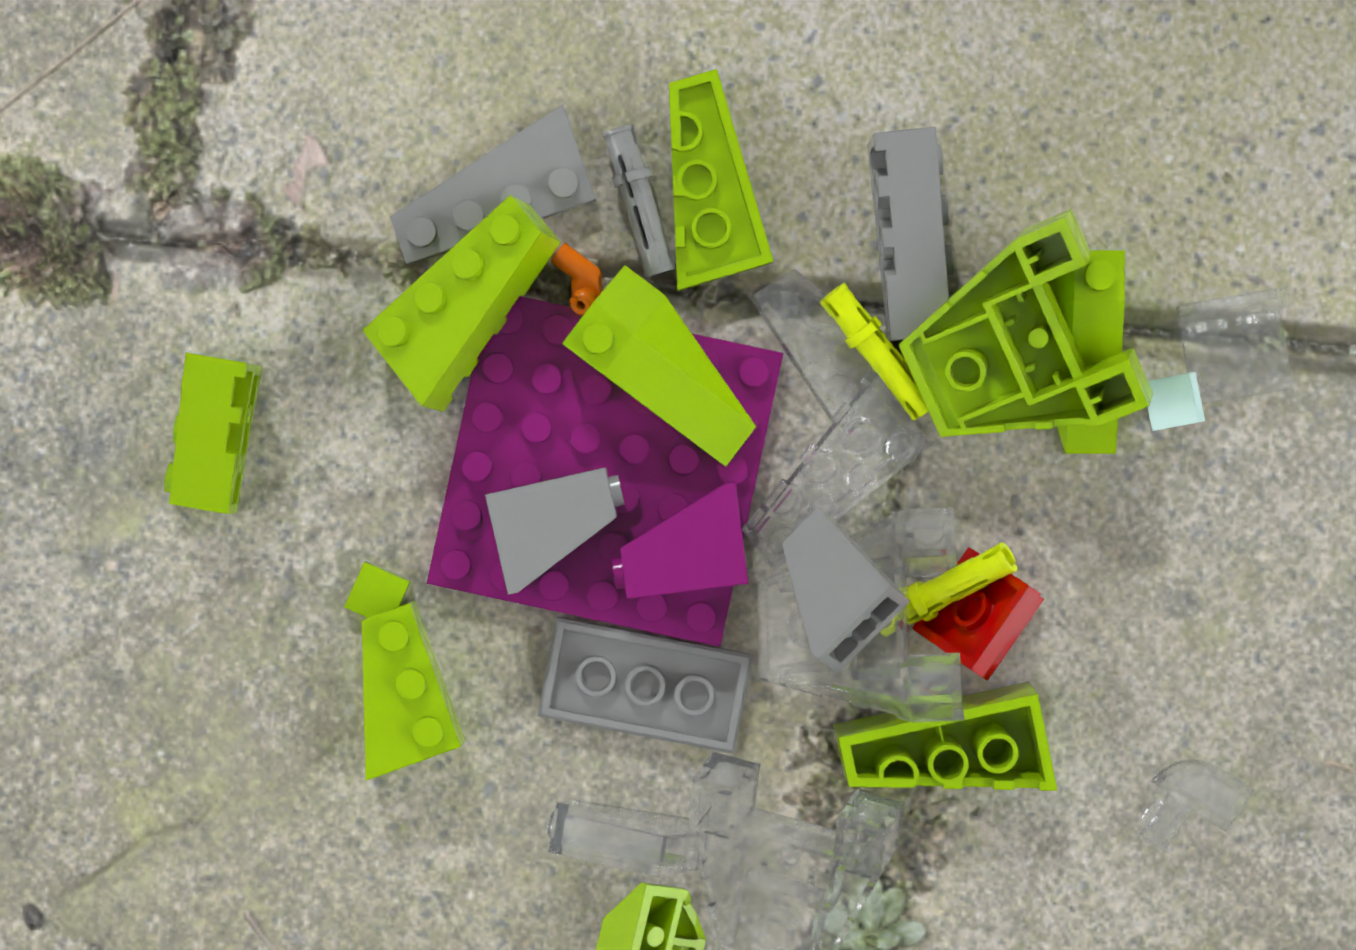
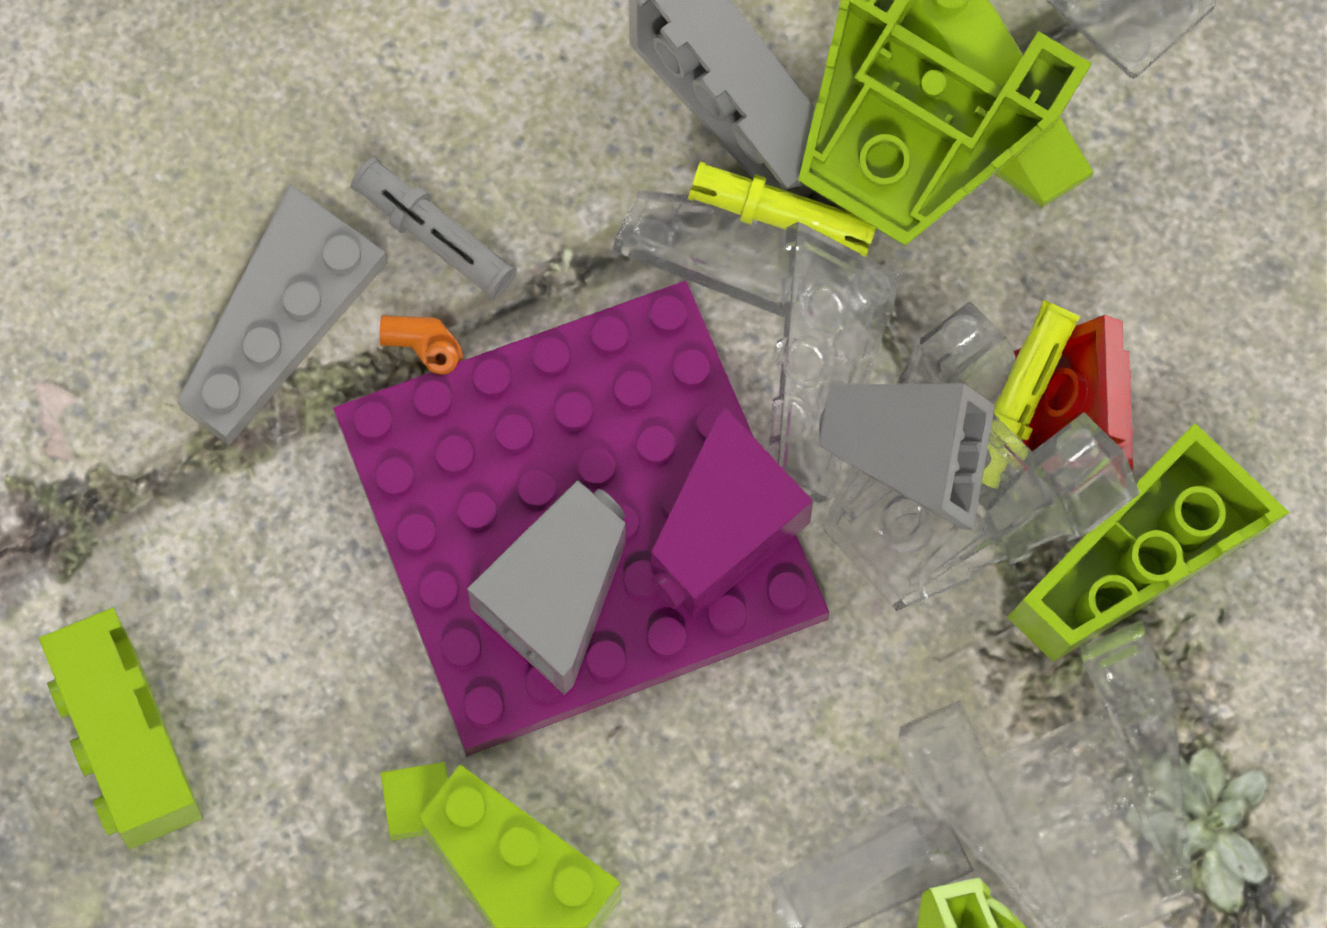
camera: 35 degrees left, 20 degrees down
lime wedge [362,195,561,412] -> none
light grey tile [538,617,753,754] -> none
lime wedge [562,265,756,467] -> none
lime wing [669,69,774,291] -> none
light aqua tile [1147,372,1205,431] -> none

